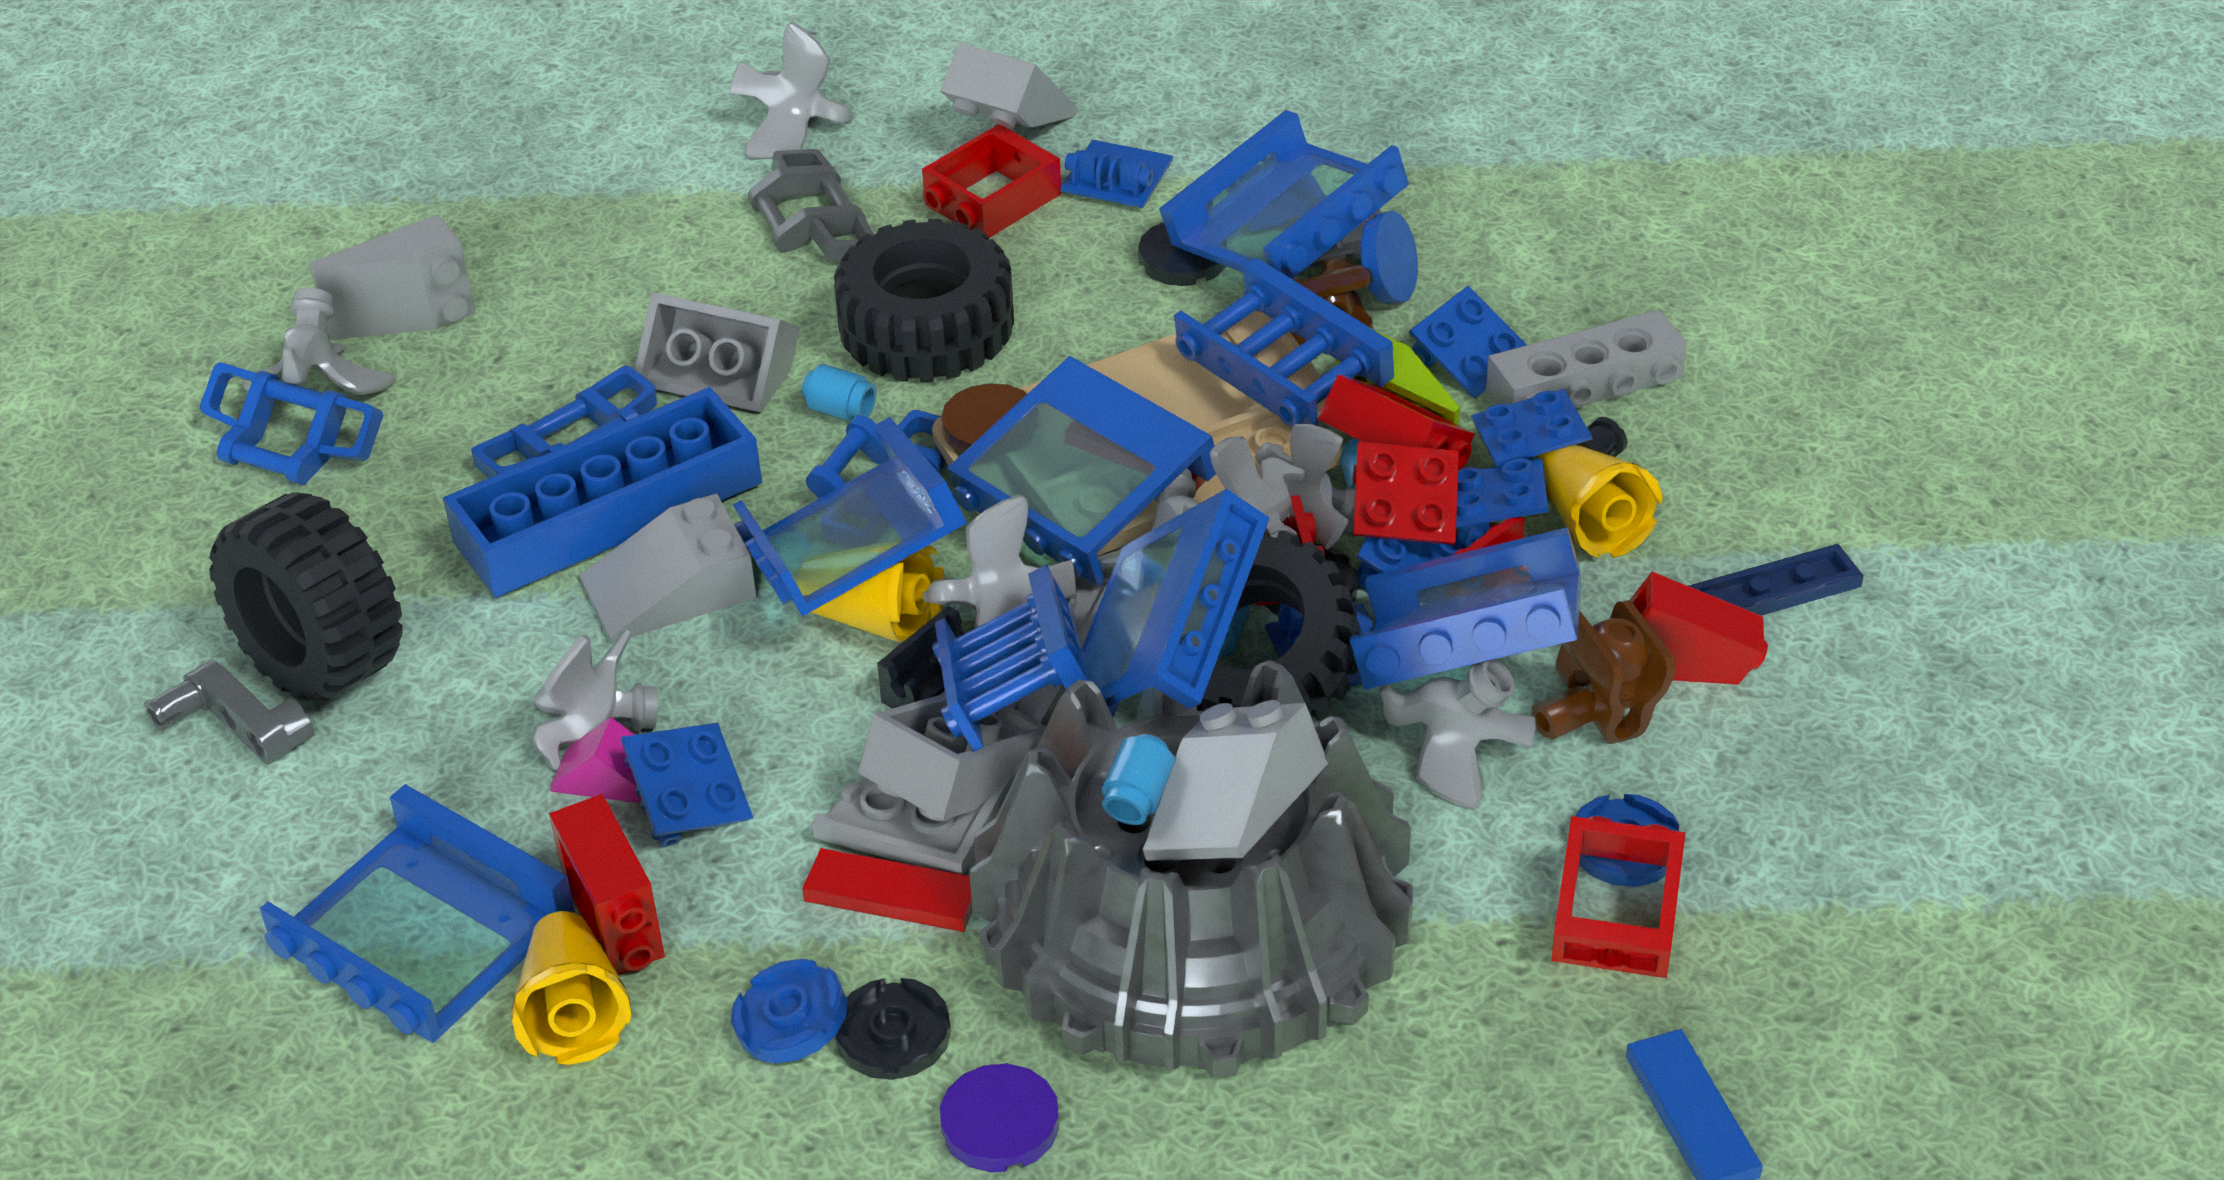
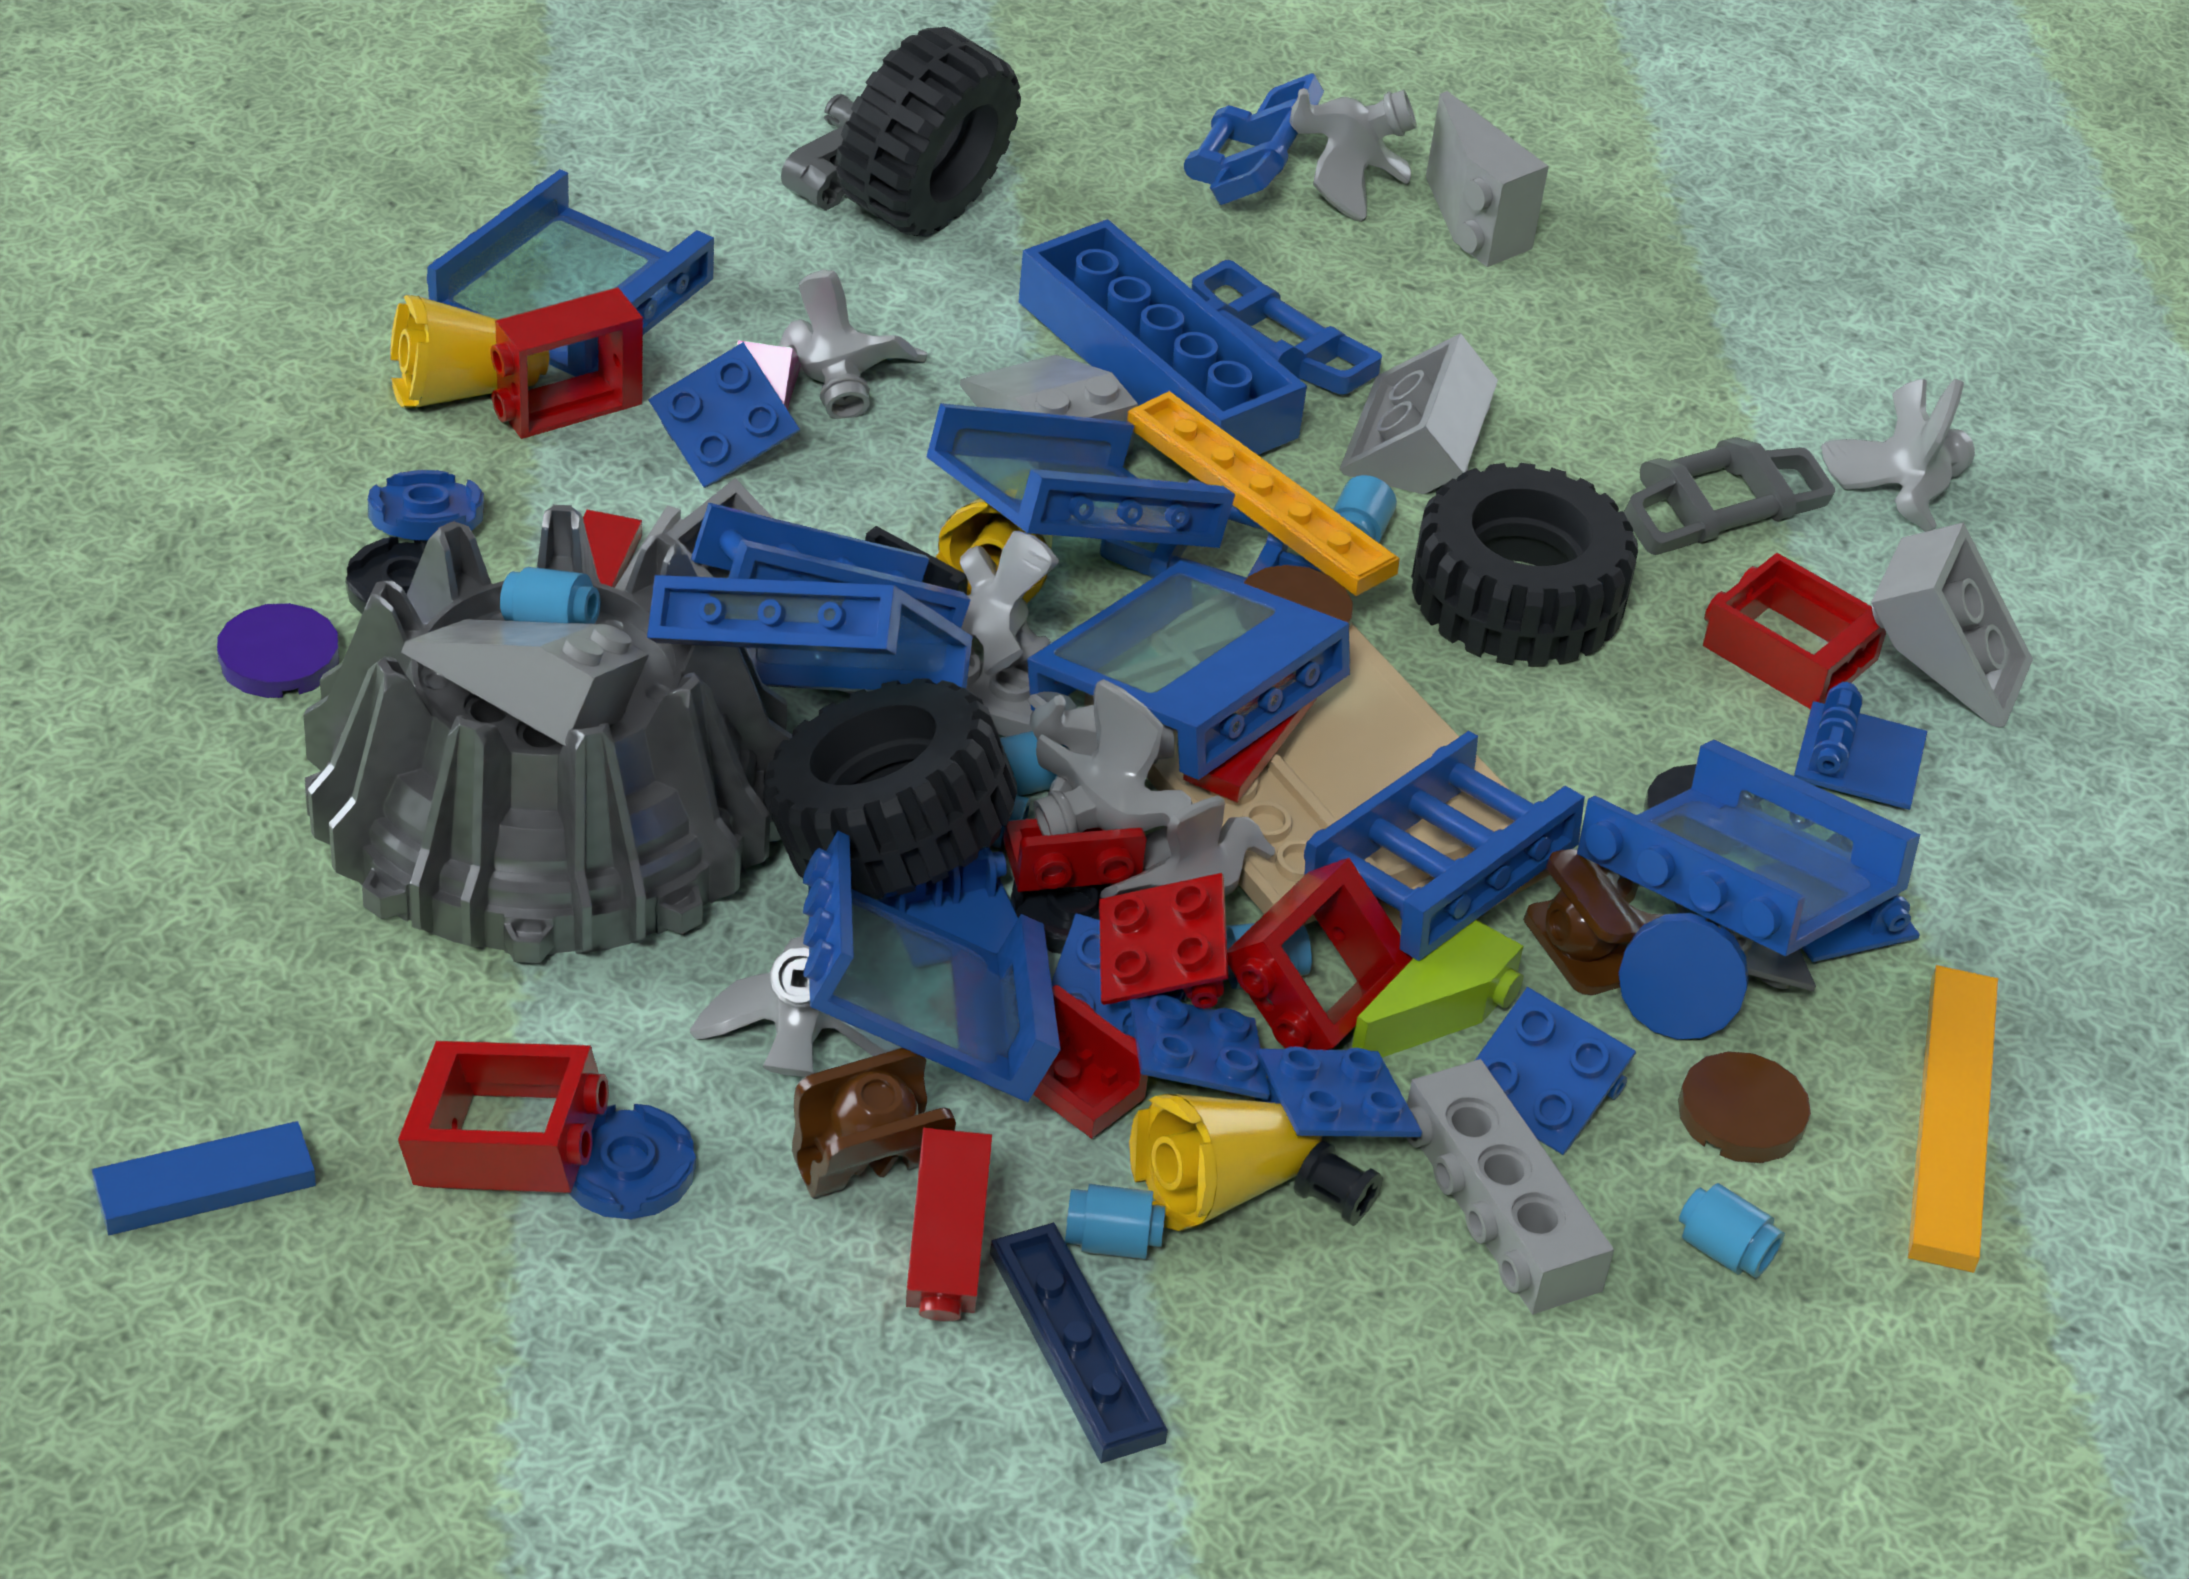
camera: 80 degrees right, 0 degrees up
none -> dark azure brick [1065,1184,1166,1259]
none -> light orange tile [1127,391,1400,596]
none -> reddish brown tile [1678,1051,1811,1163]
none -> dark azure brick [1679,1183,1785,1278]
none -> light orange tile [1908,965,1998,1273]

